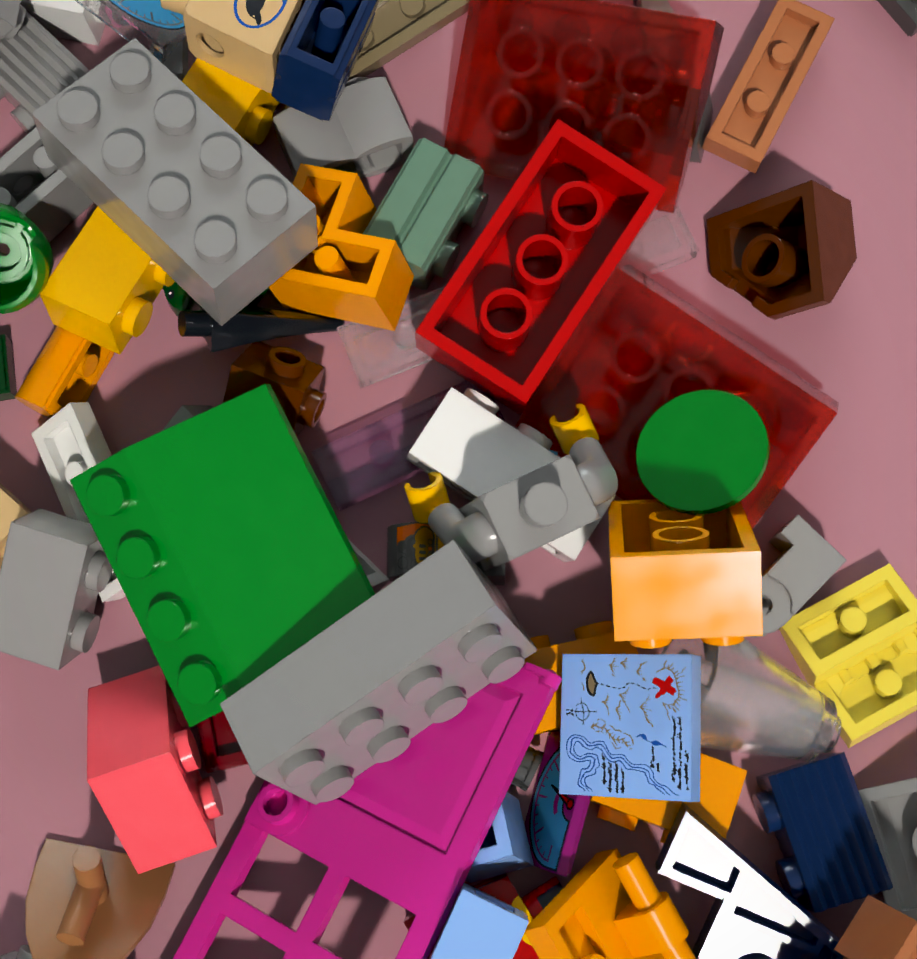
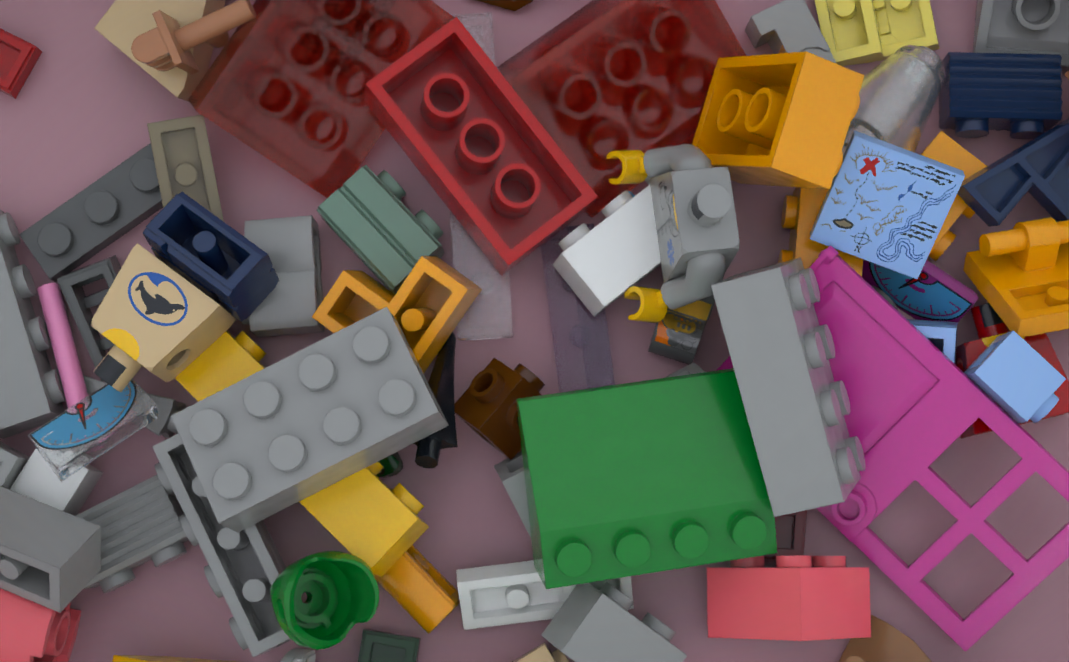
camera: 70 degrees left, 5 degrees up
green piece [636,390,770,515] -> none

